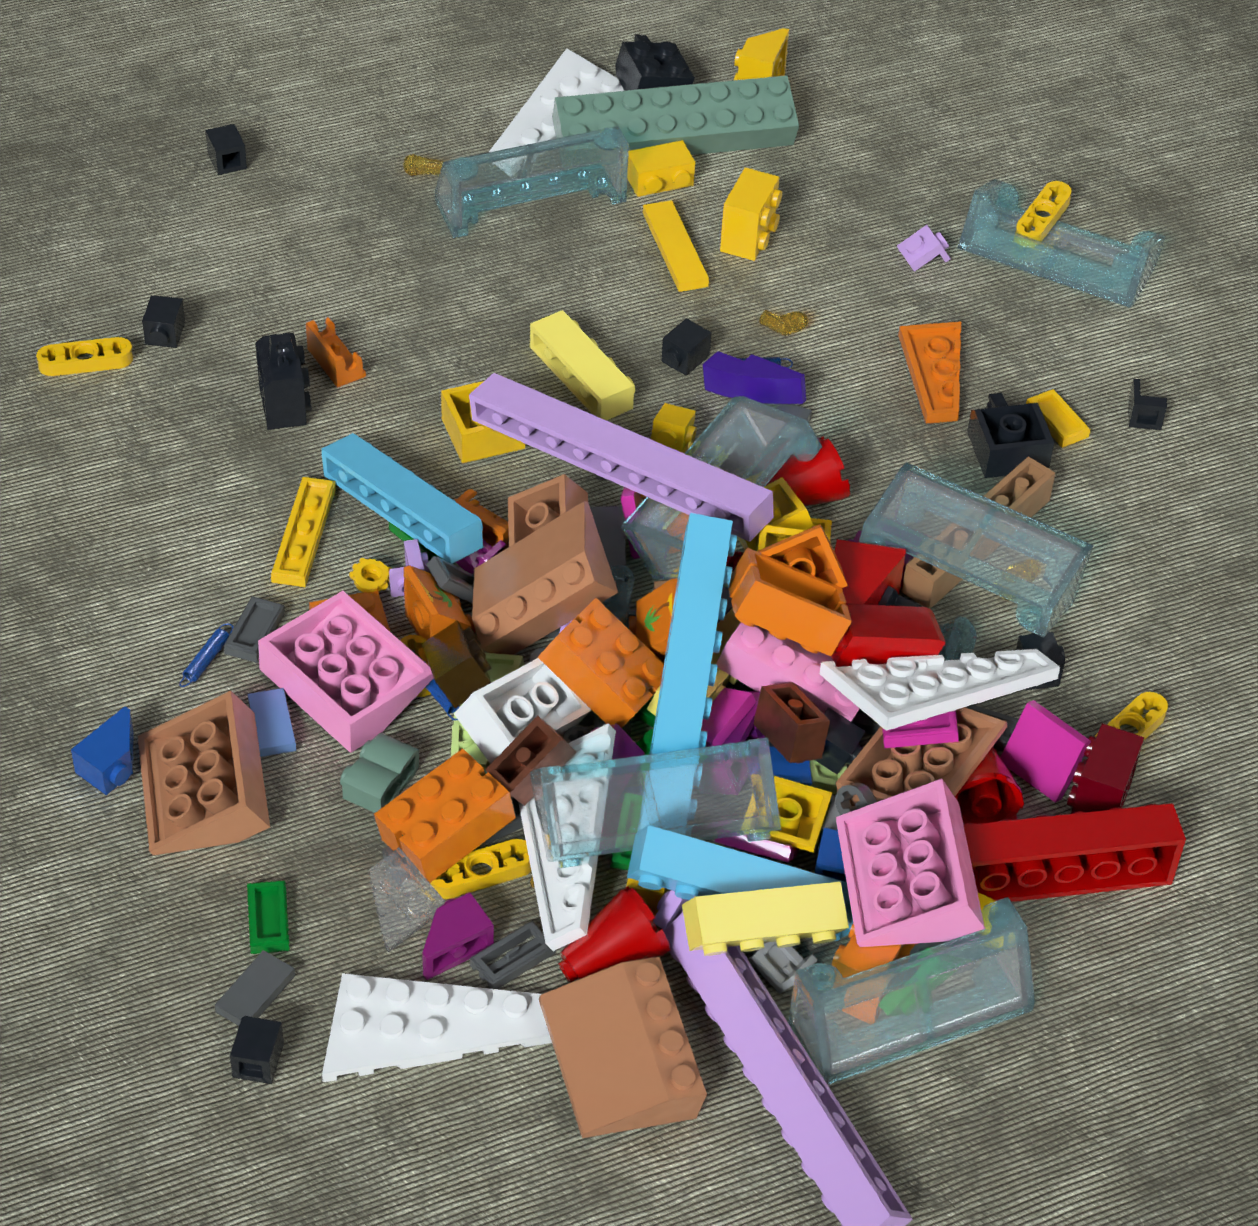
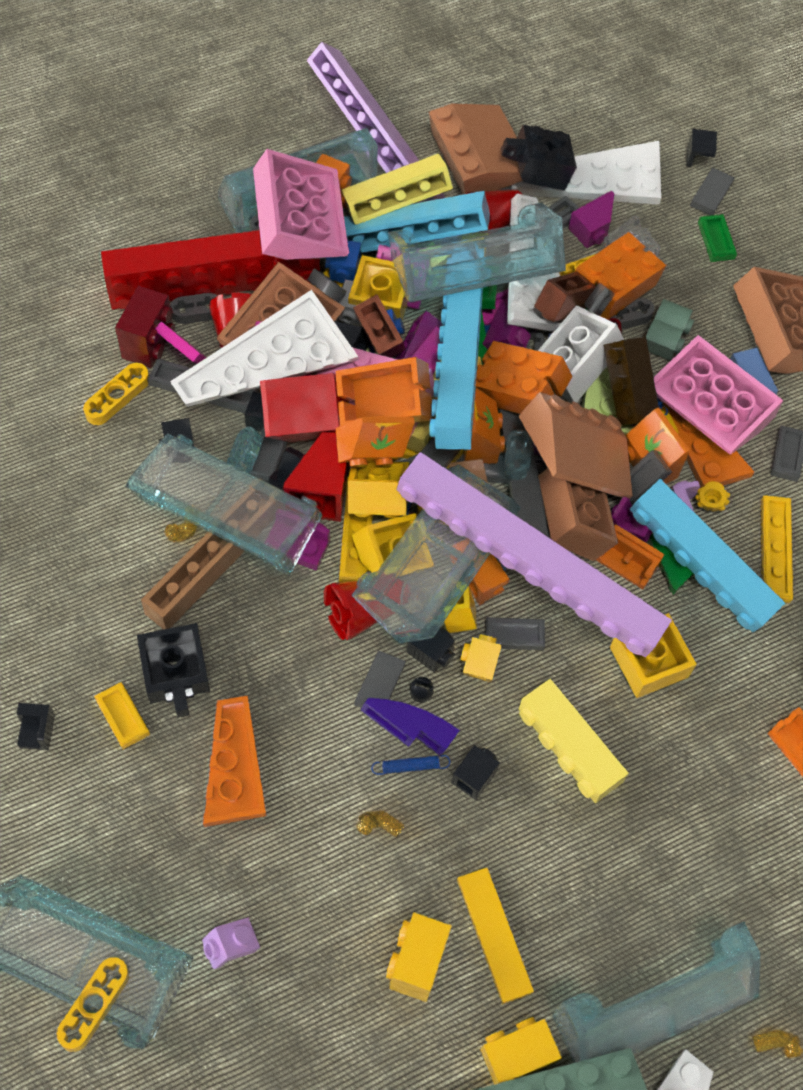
camera: 175 degrees right, 15 degrees up
none -> black hinge [501,124,577,191]
none -> dark grey slope [584,283,615,315]

